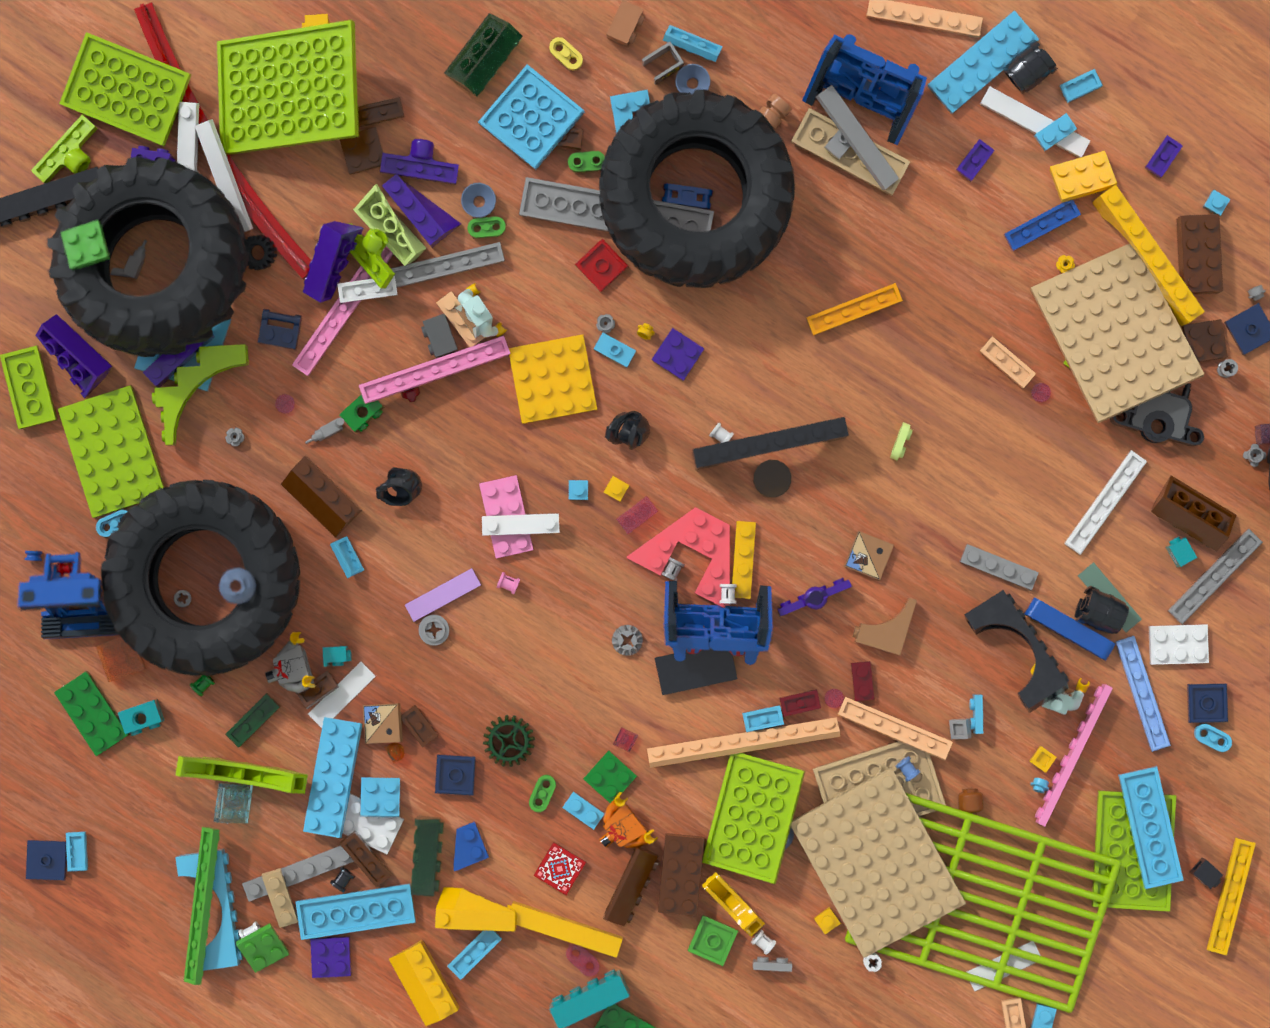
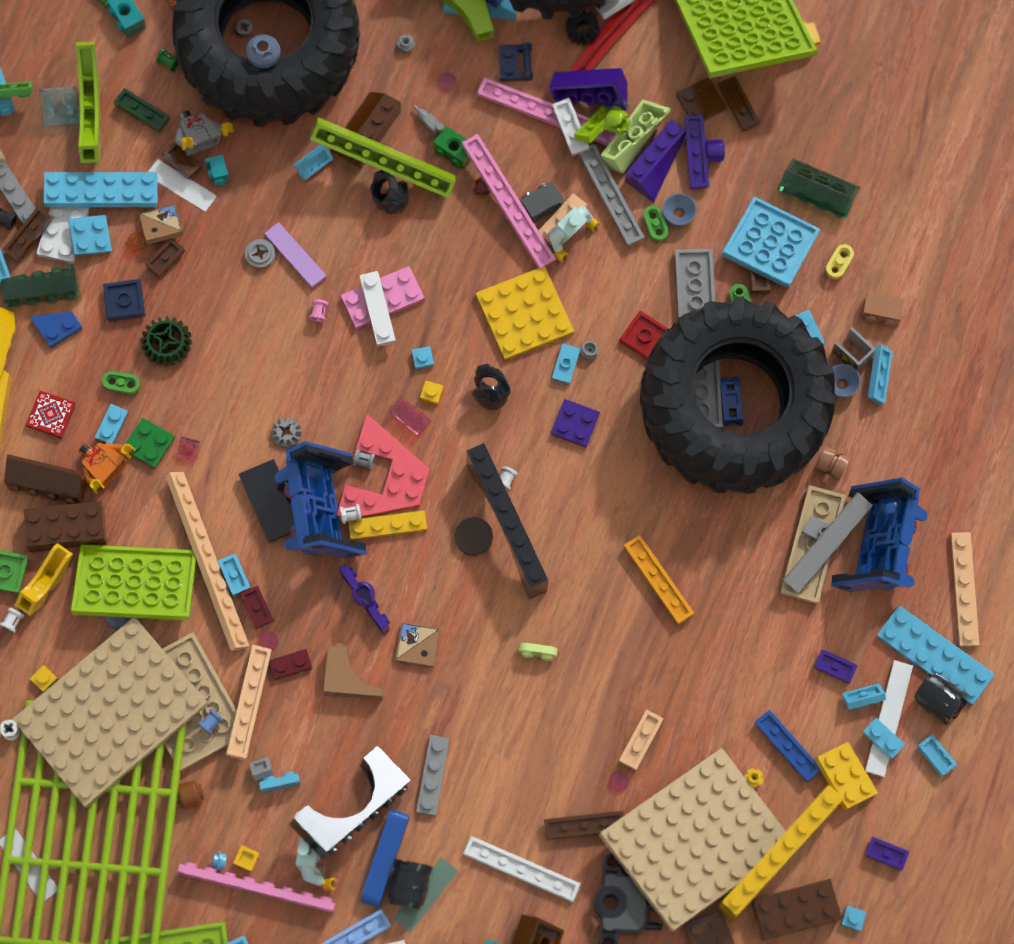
camera: 70 degrees right, 15 degrees down
yellow plate [637,323,655,340] -> none
none -> lime brick [310,117,456,198]
none -> reddish brown plate [544,811,624,840]
none -> medium azure plate [842,683,886,710]

